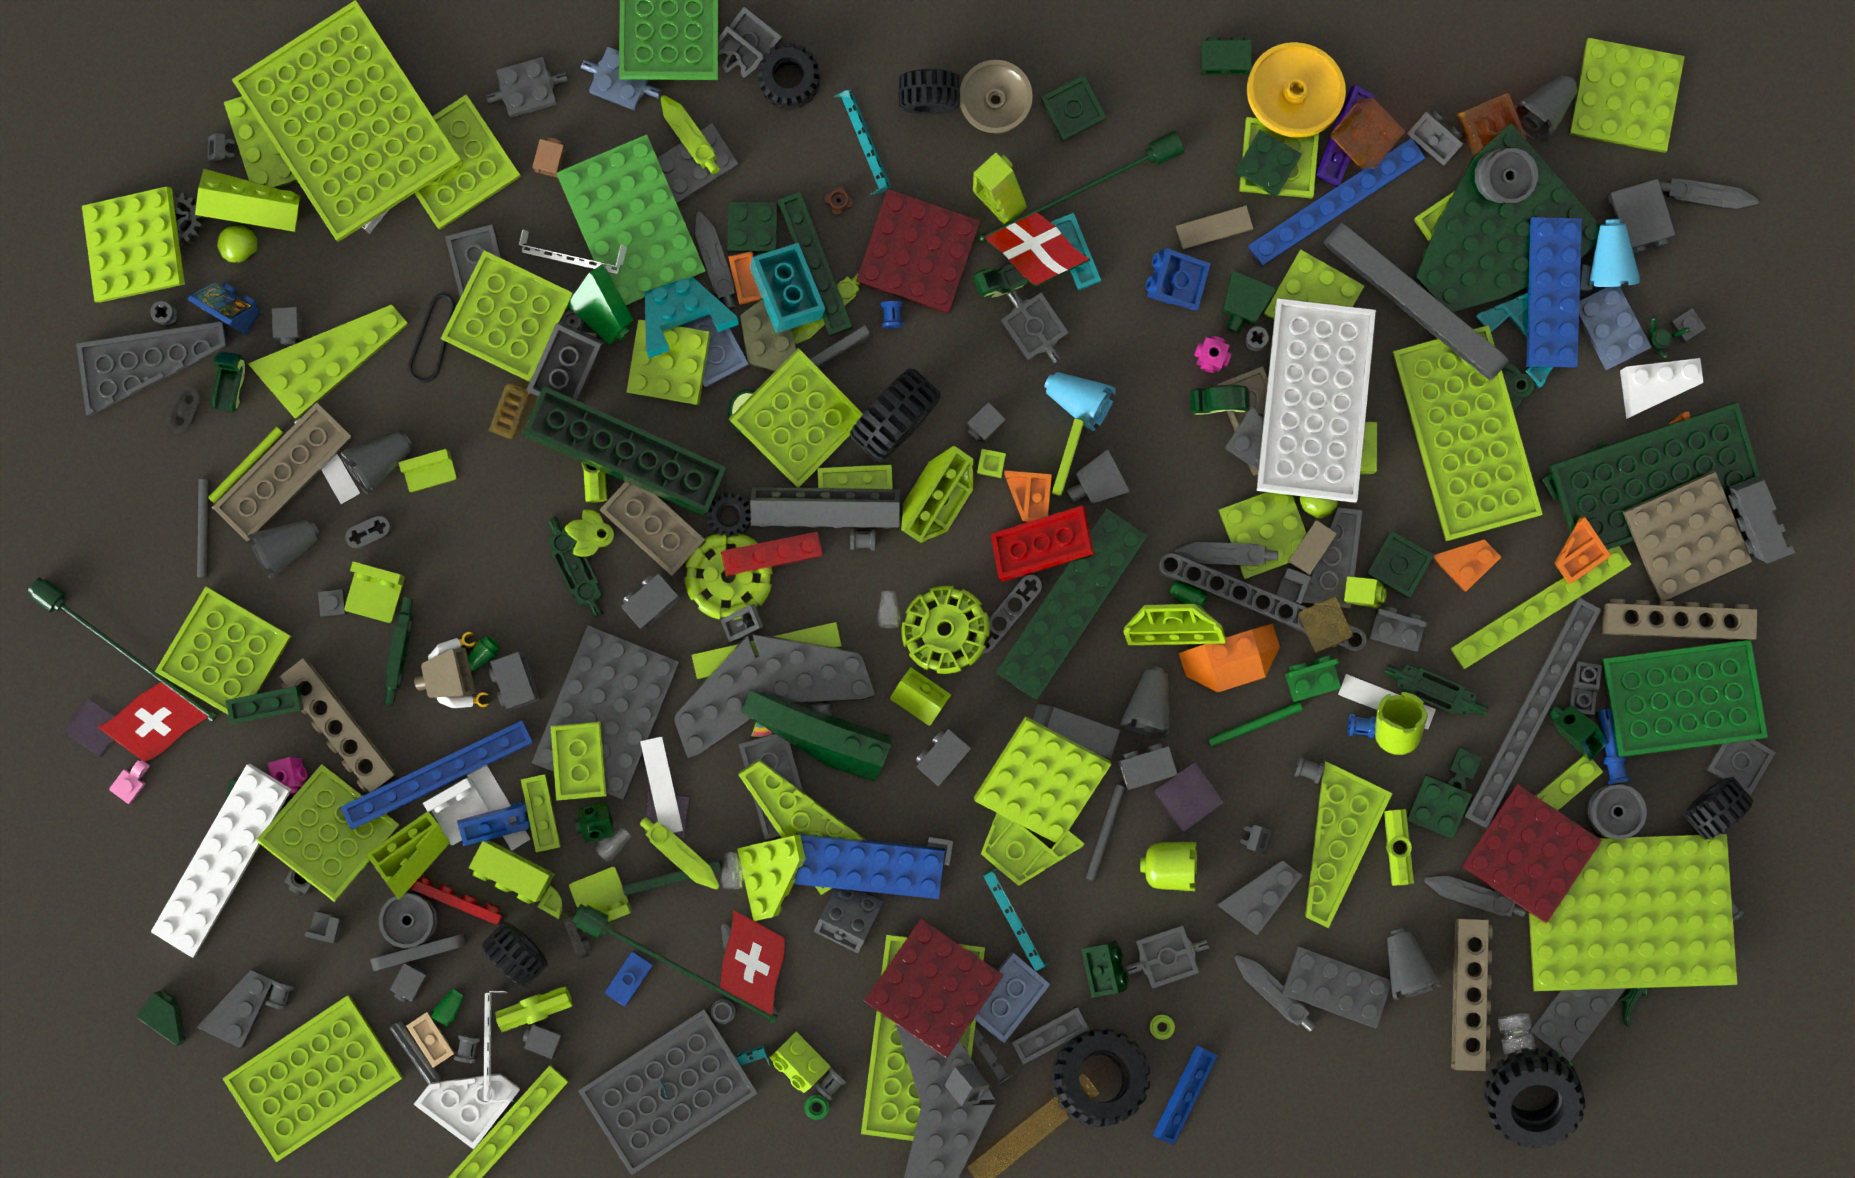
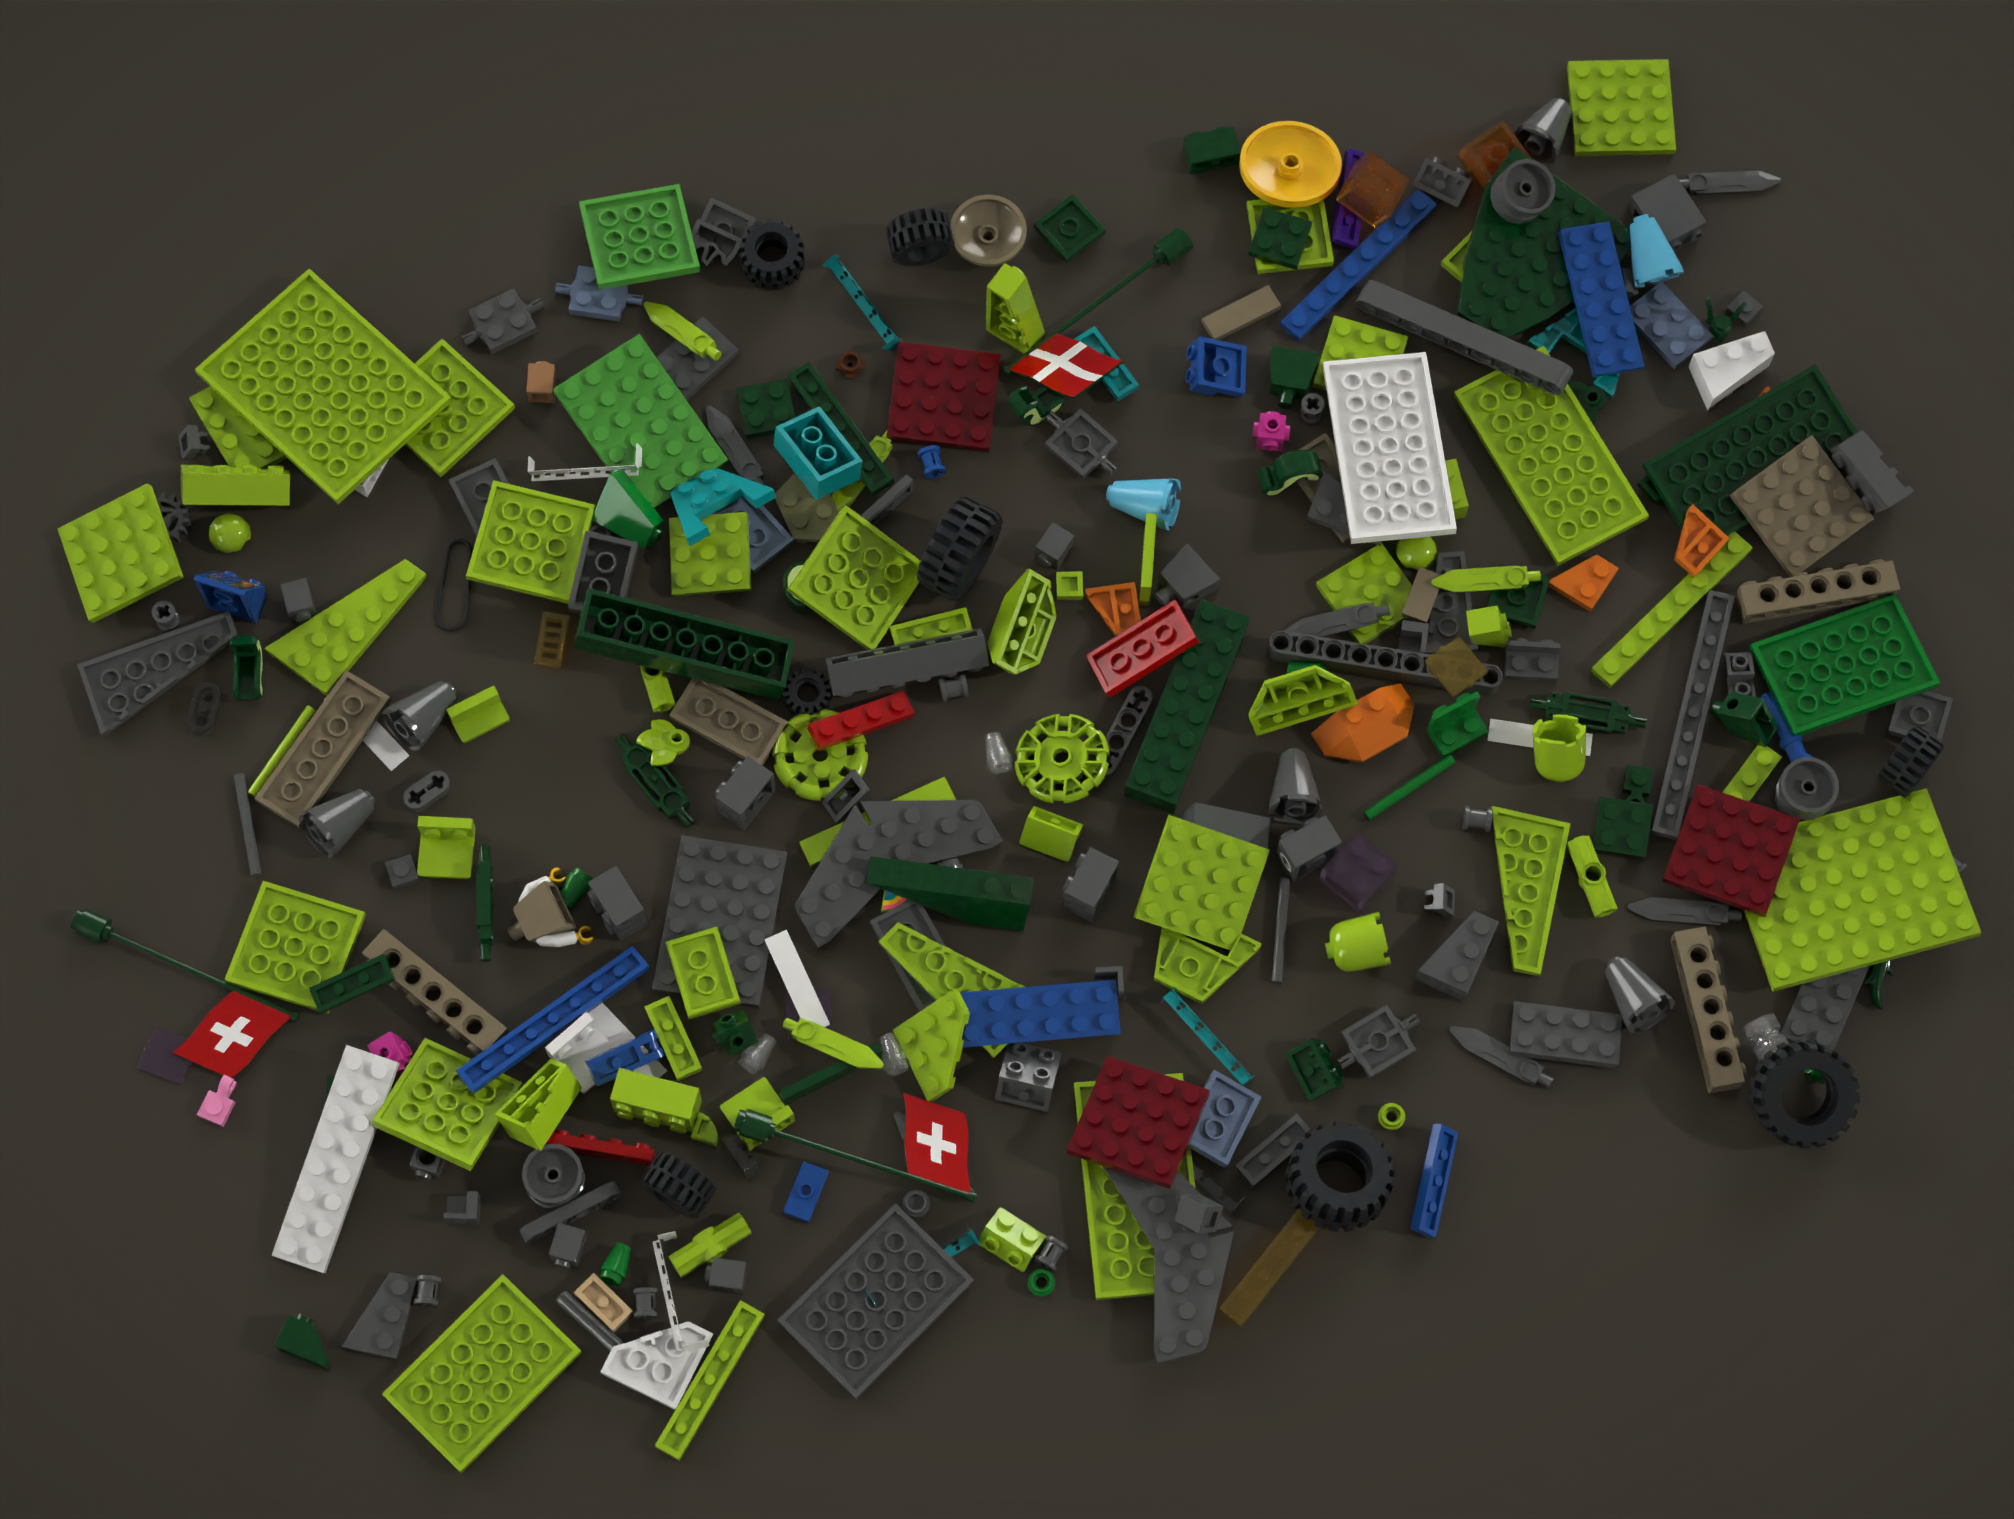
camera: 20 degrees left, 15 degrees down
orange tile [728,251,762,305] -> none
blue bush [1347,714,1376,738] -> none
none -> lime piece [1431,566,1541,593]

